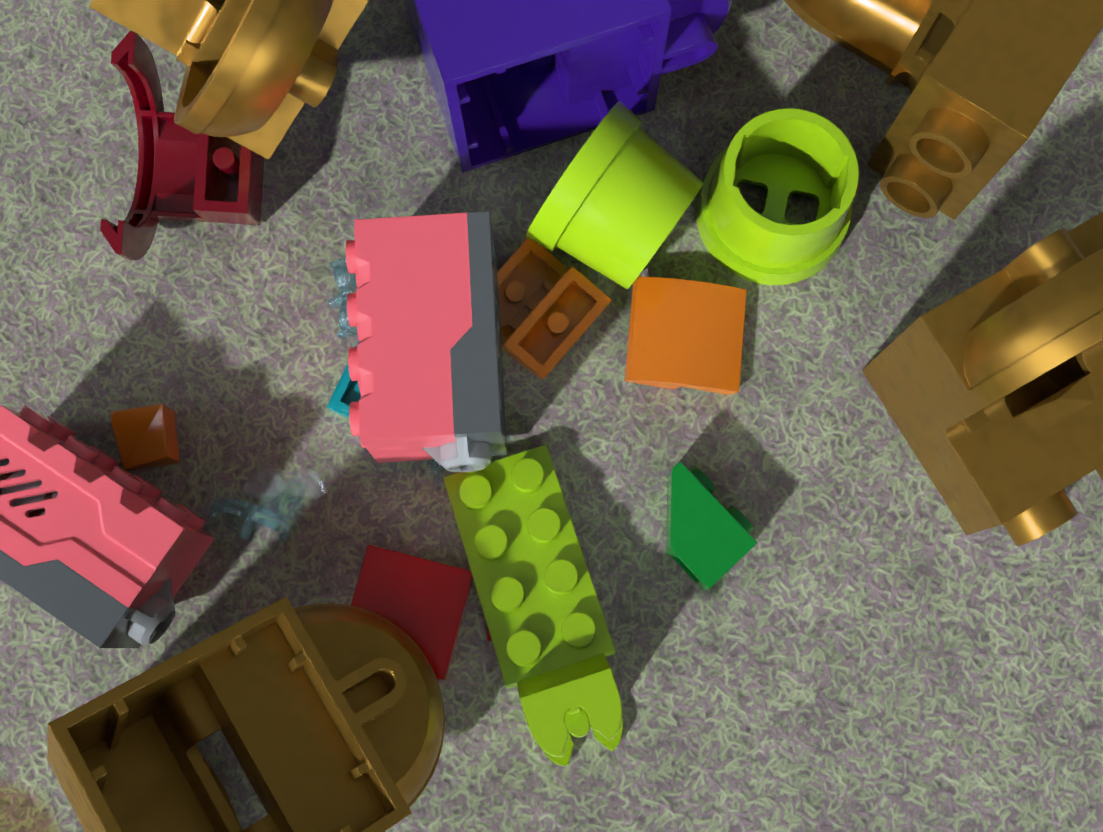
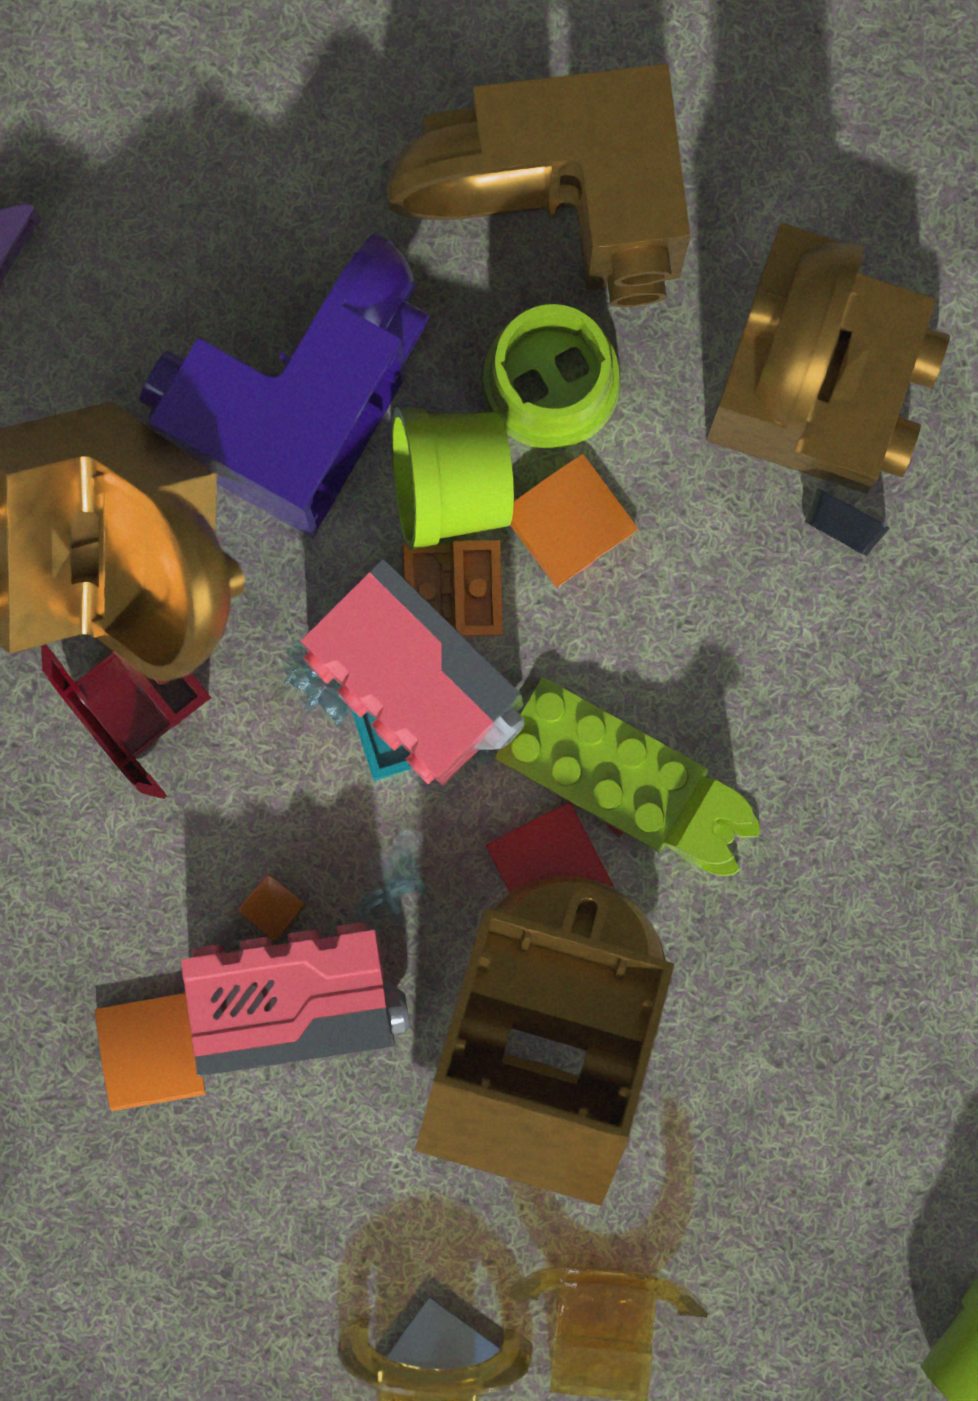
camera: 45 degrees left, 5 degrees up
green slope [666,461,757,591] -> none
none -> black piece [804,488,890,557]

